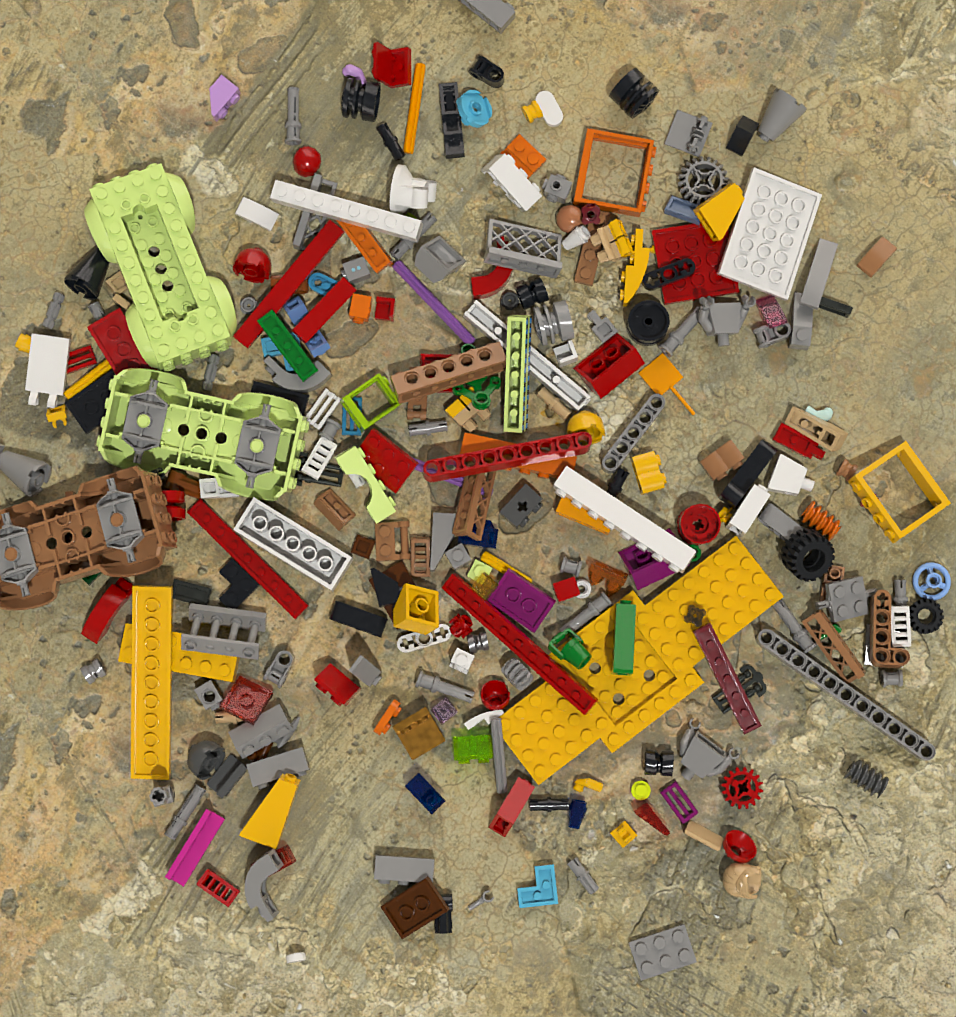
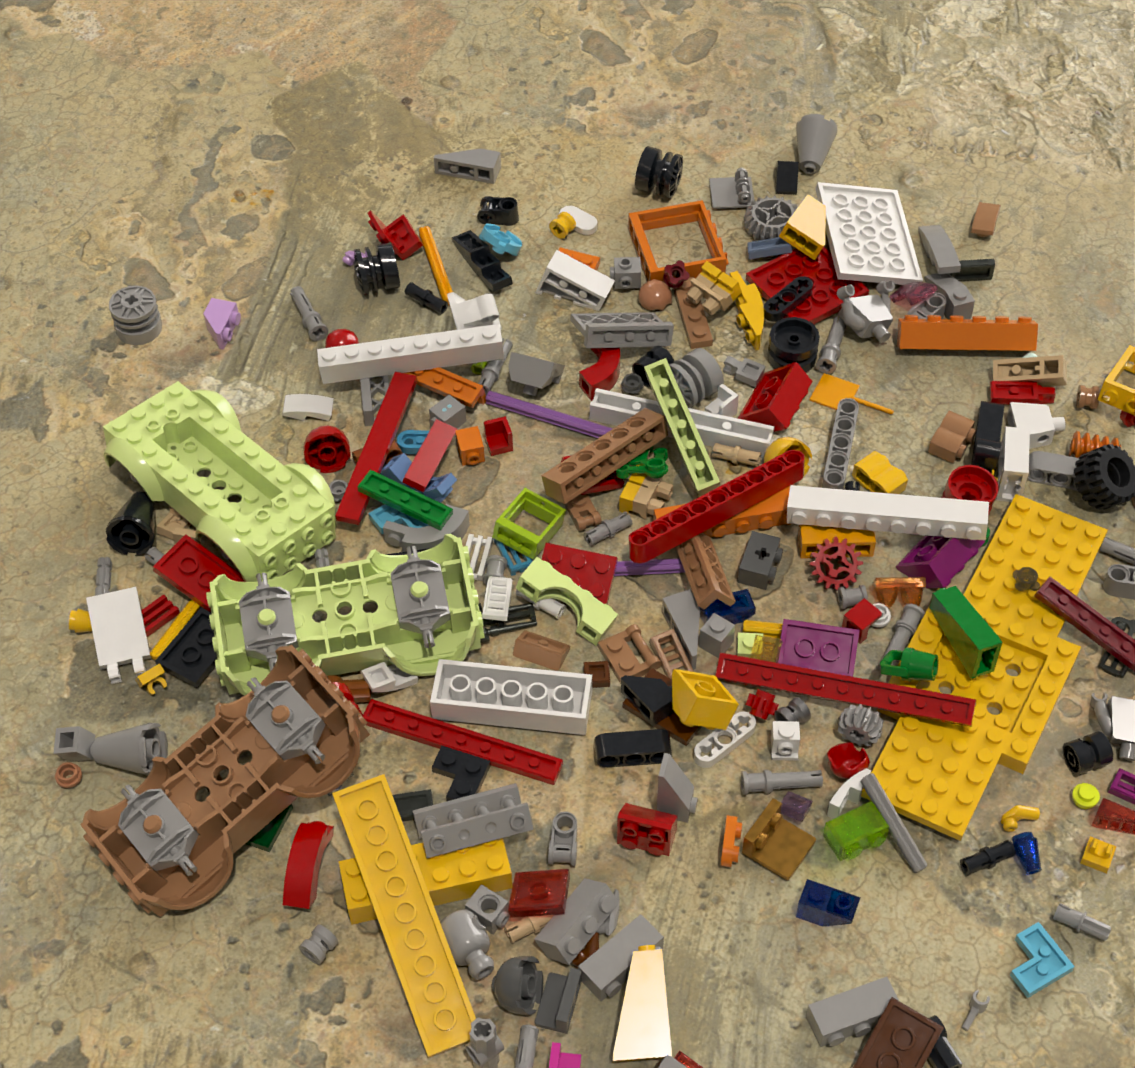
camera: 25 degrees left, 30 degrees down
slope [488,777,535,837] -> none
white cone [562,225,591,250] -> none
none -> light grey wheel [109,285,162,345]
none -> light grey piece [440,910,494,980]
none -> red gear [808,537,863,591]
none -> orange brick [897,315,1038,351]

